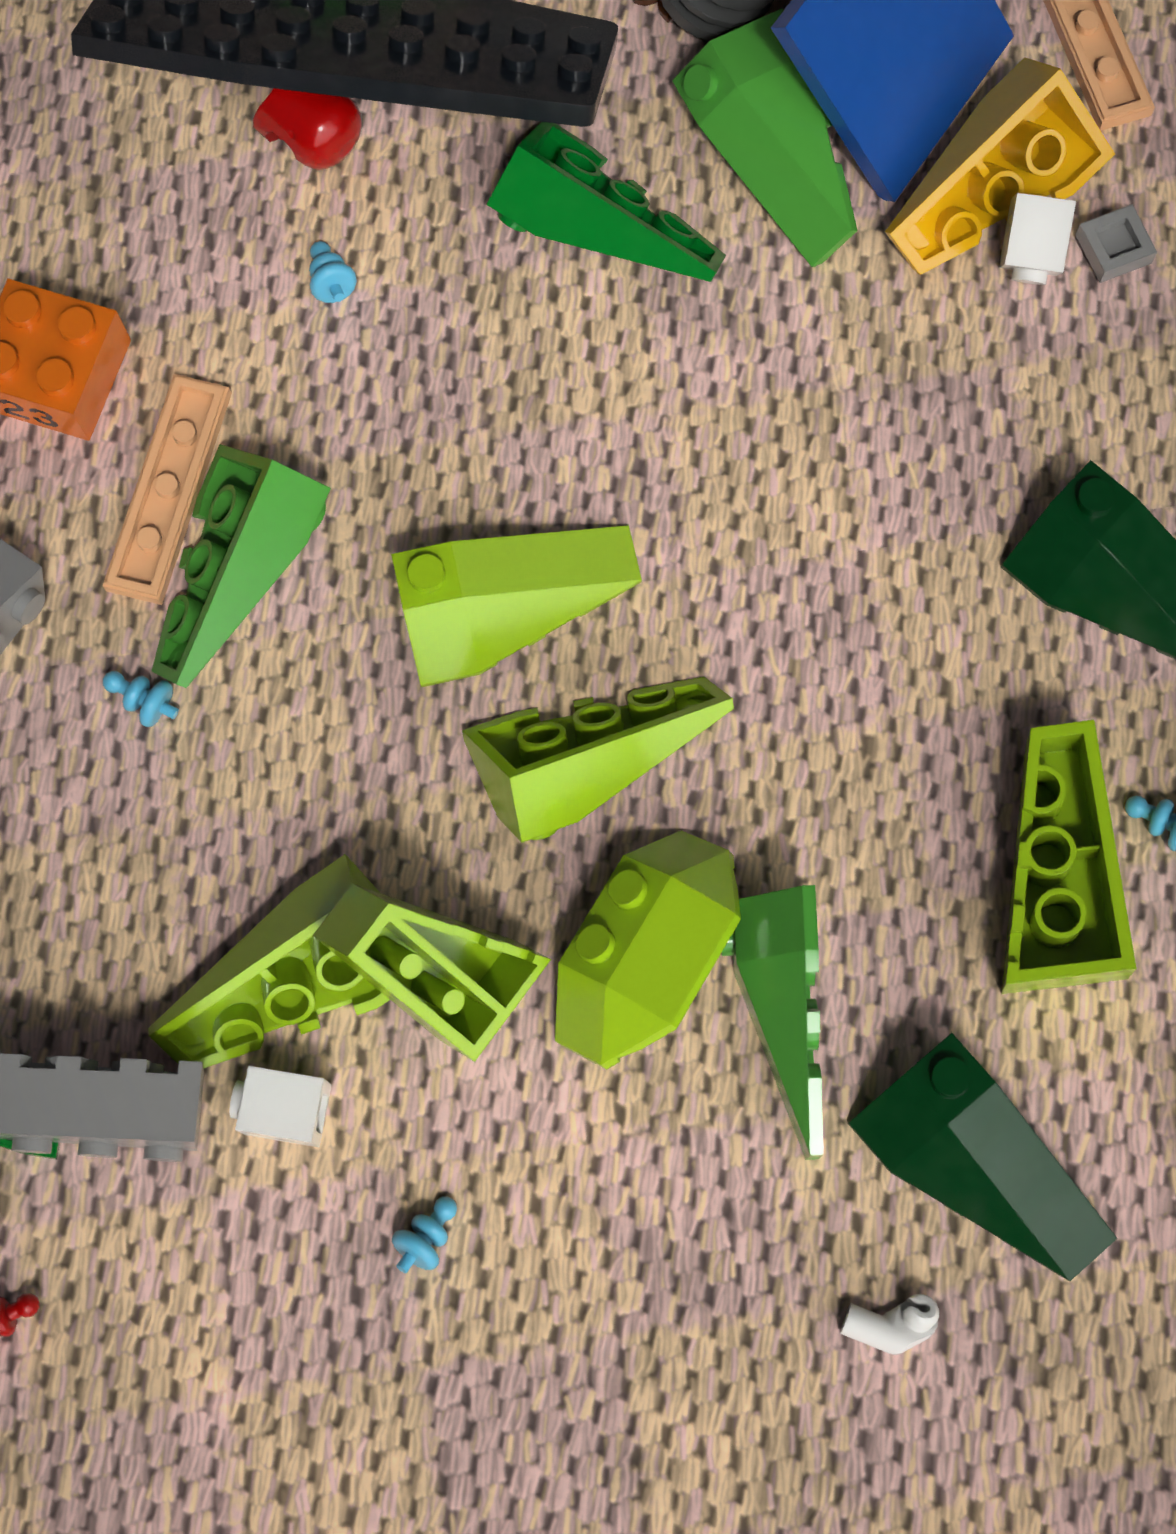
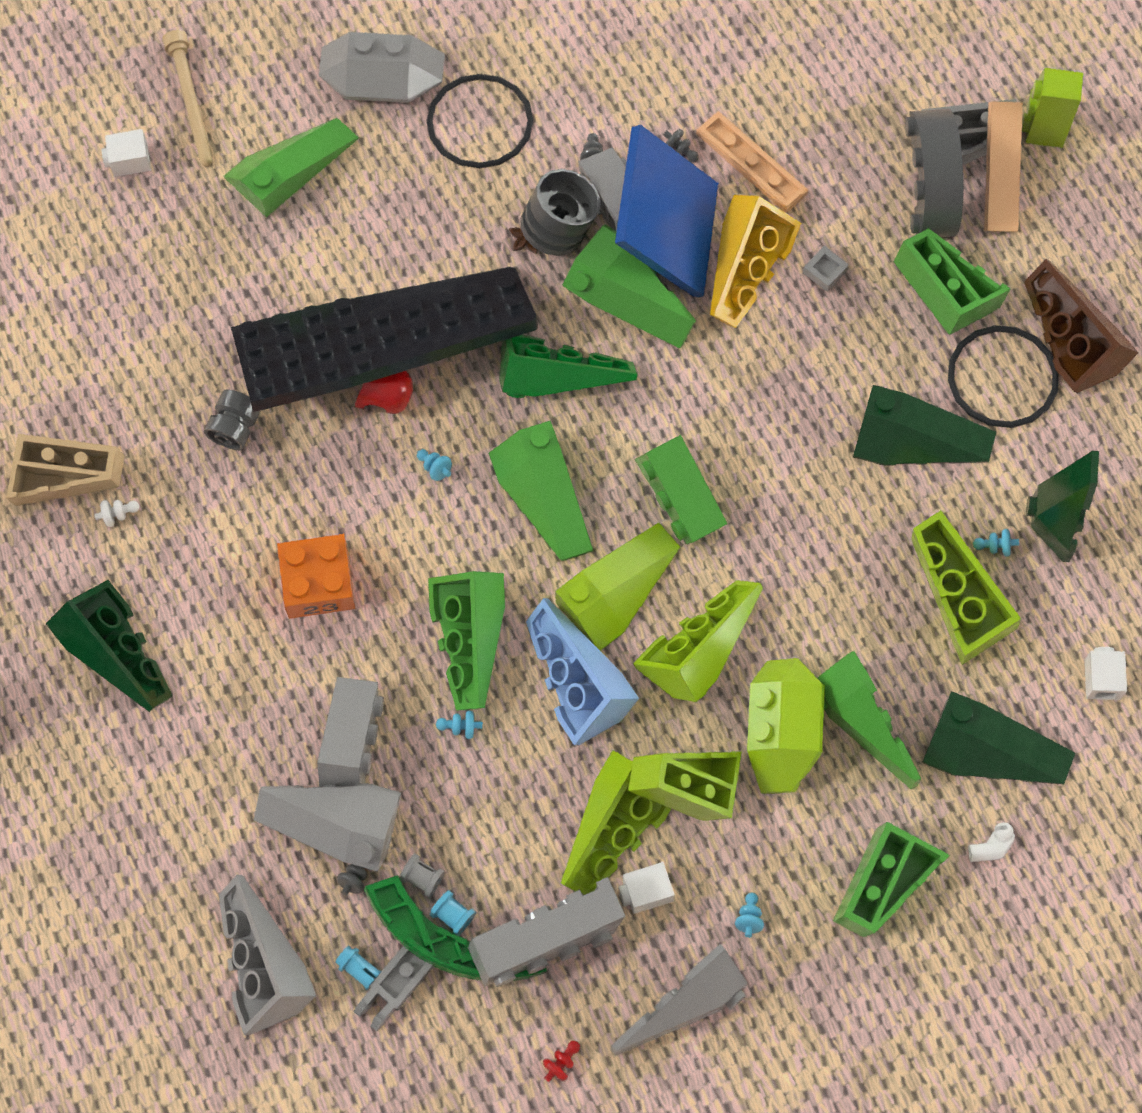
camera: 30 degrees left, 5 degrees down
light nougat tile [102,374,232,605] -> none
white brick [999,193,1076,285] -> none
none -> dark grey wheel [204,389,261,451]
none -> bright green wedge [489,420,593,561]
none -> light blue wedge [526,598,639,745]
none -> light grey wedge [611,944,748,1056]
none -> bright green wedge [634,435,728,544]
none -> bright green wedge [833,822,950,938]

